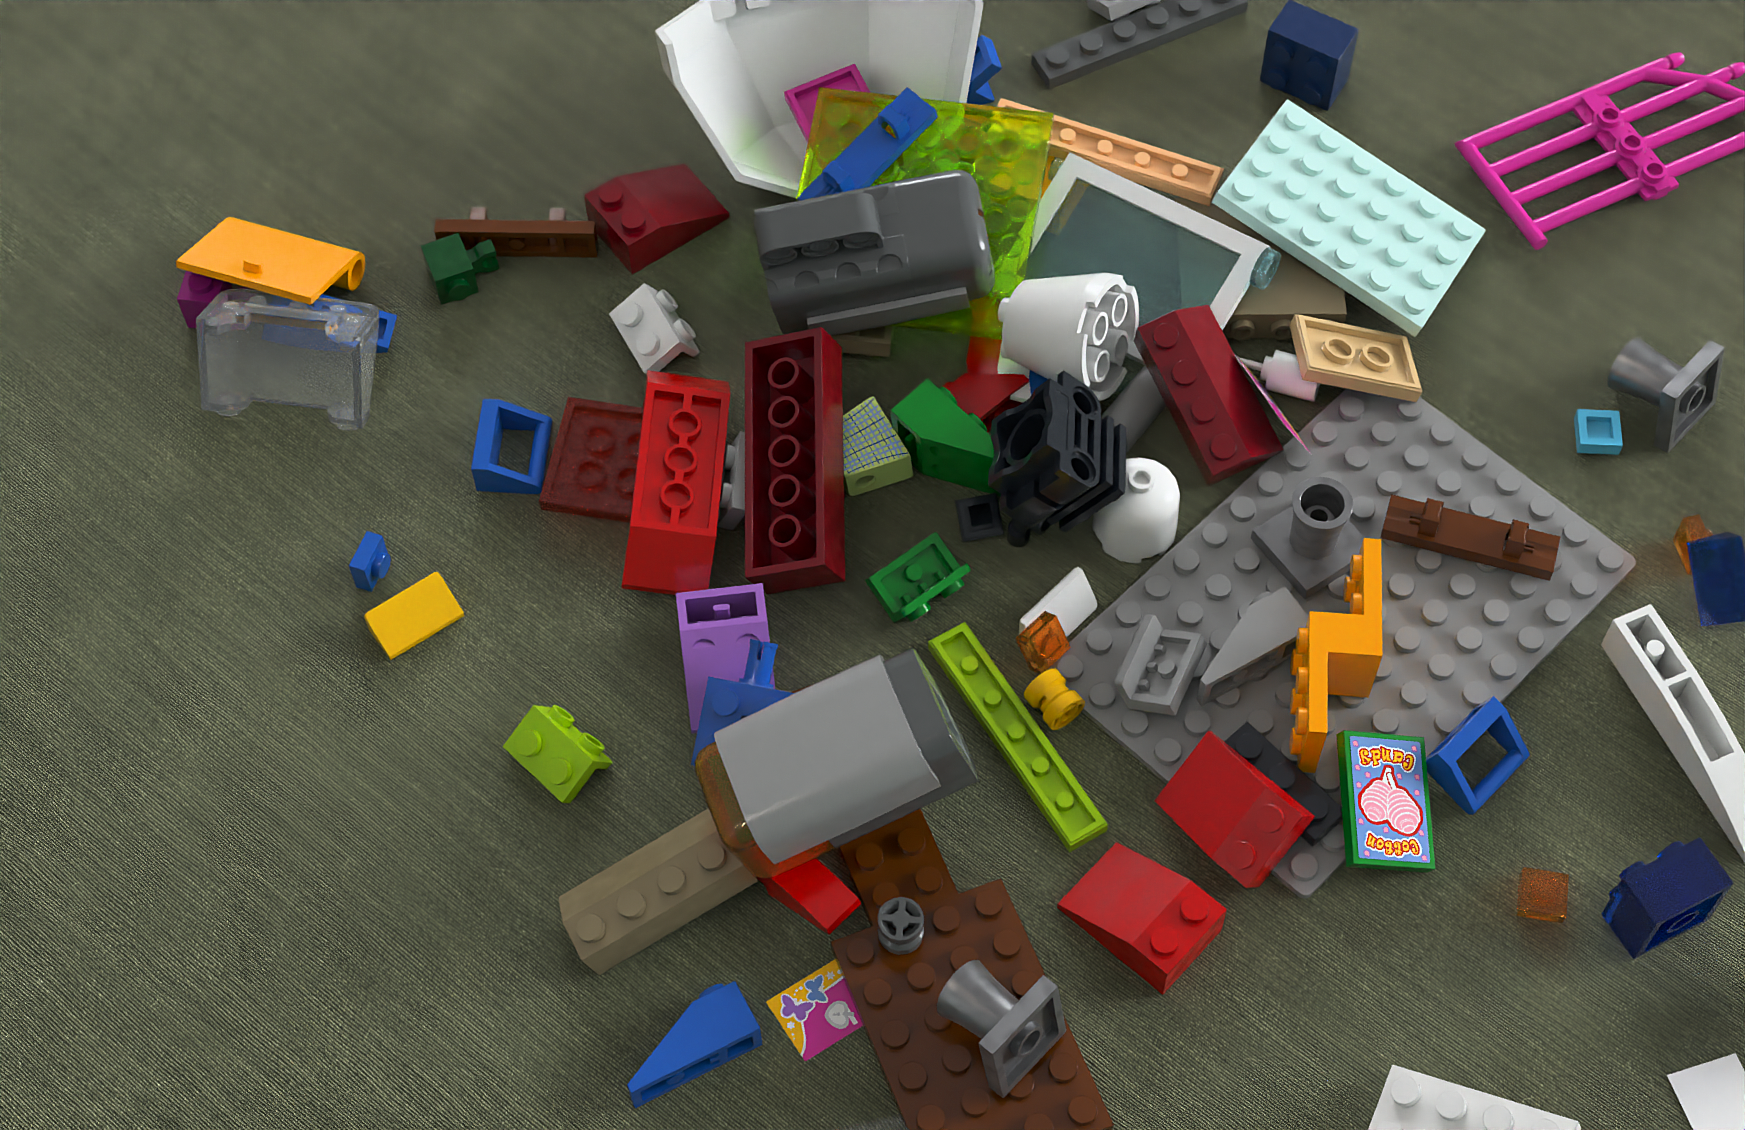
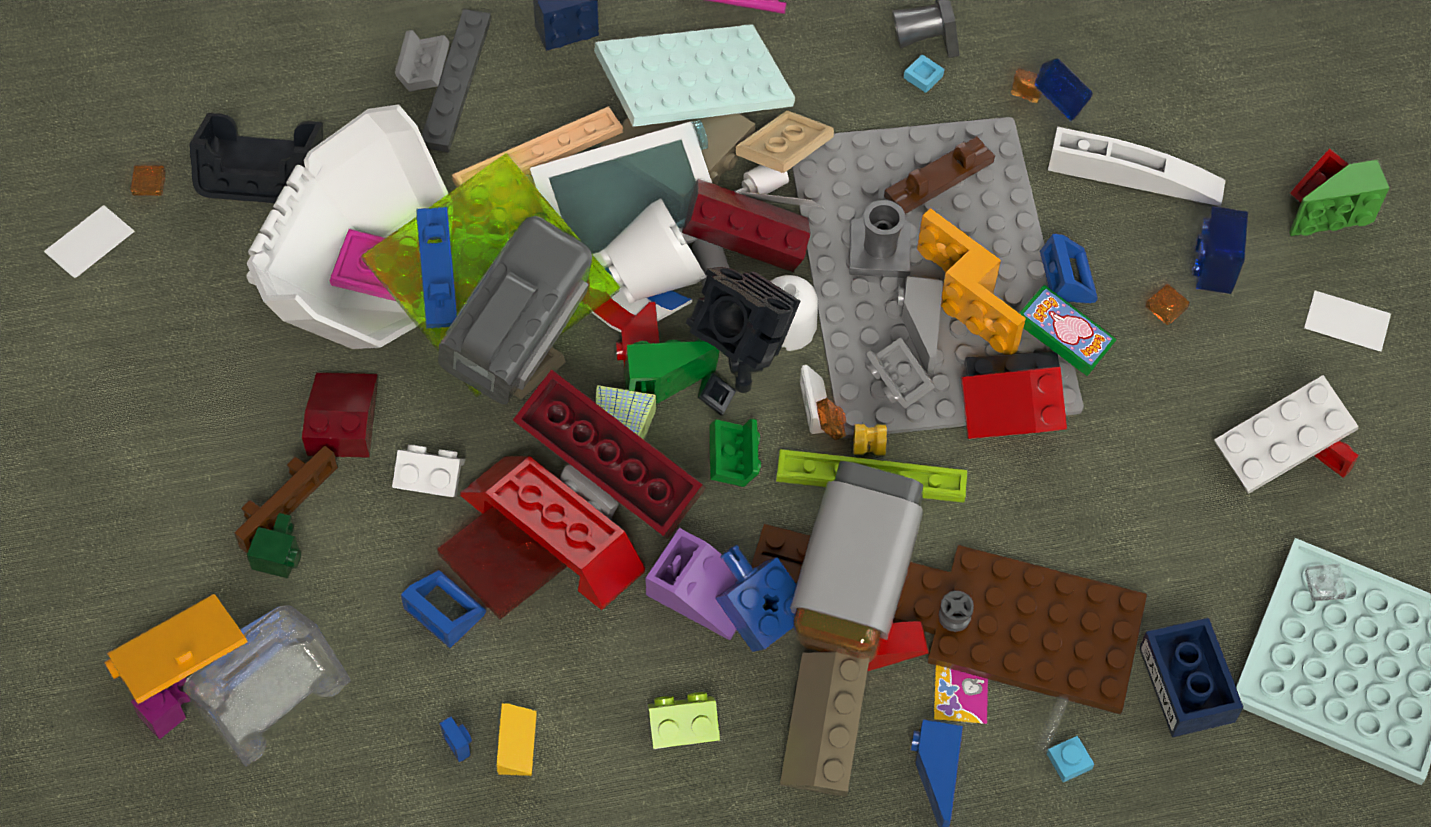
camera: 55 degrees left, 0 degrees up
flat silver plant [937,960,1066,1098] -> none
red slope [1057,842,1227,995] -> none

